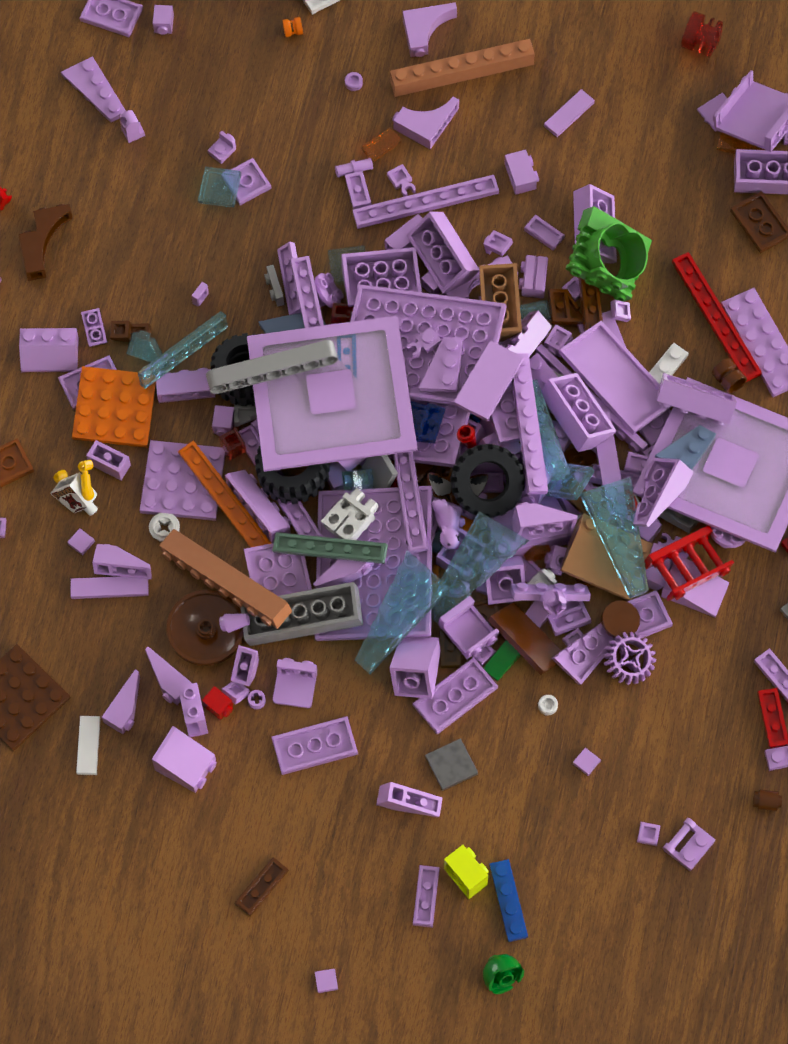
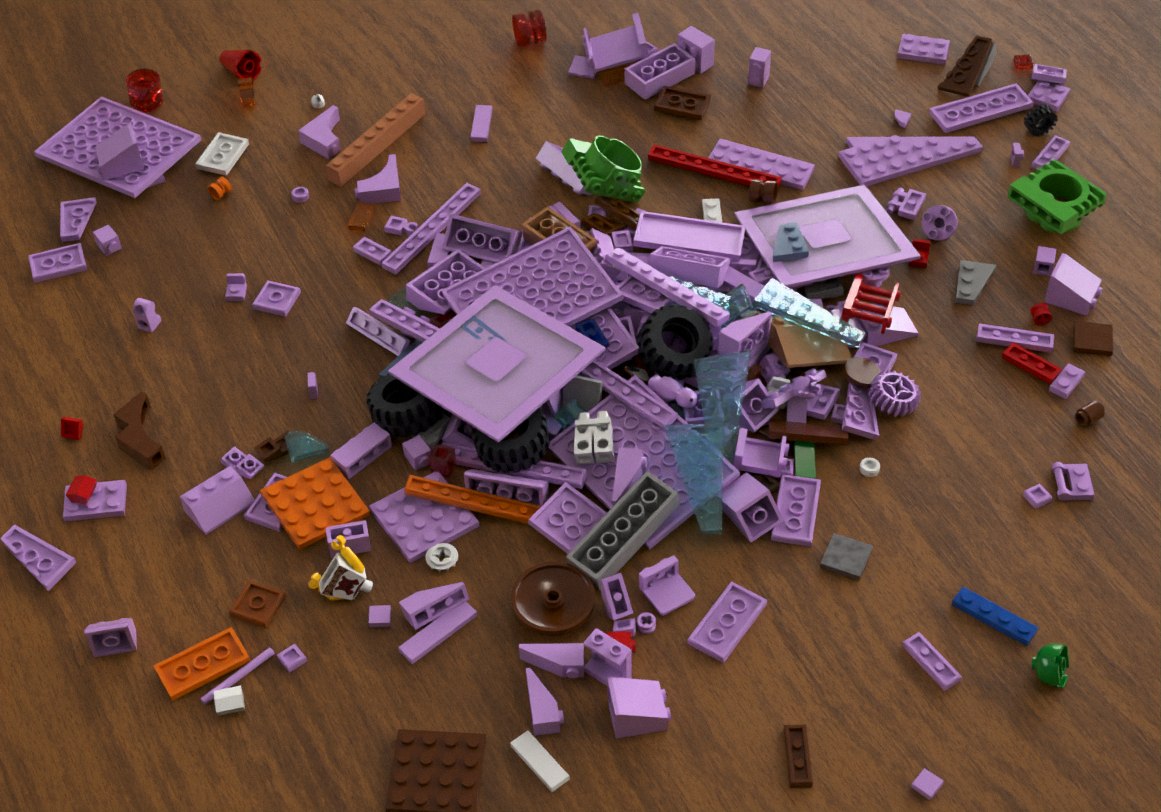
camera: 40 degrees left, 20 degrees down
lavender wing [61,56,126,122] -> none
clear light blue plate [138,311,228,389] -> none
nougat brick [159,529,292,629] -> none
clear light blue tile [198,167,241,207] -> none
light grey beam [206,340,338,394] -> none
lavender cone [219,613,250,633] -> none
light grey plate [264,265,284,307] -> none
sand green tile [272,532,388,564] -> none
lavender pin [335,158,373,177] -> none
lavender slope [376,782,442,817] -> none
lavender plate [407,327,442,359] -> none
lavender wing [419,337,463,393] -> none
neon yellow brick [444,845,489,899] -> none
lavender tile [454,340,524,422] -> none
red cone [457,425,476,449] -> none
lavender bracket [483,230,513,257] -> none
lavender brick [504,150,539,195] -> none
lavender tile [524,215,565,251] -> none
lavender tile [573,748,601,776] -> none
lavender tile [610,299,631,322] -> none
lavender wedge [633,458,693,527] -> none
lavender slope [656,373,737,425] -> none

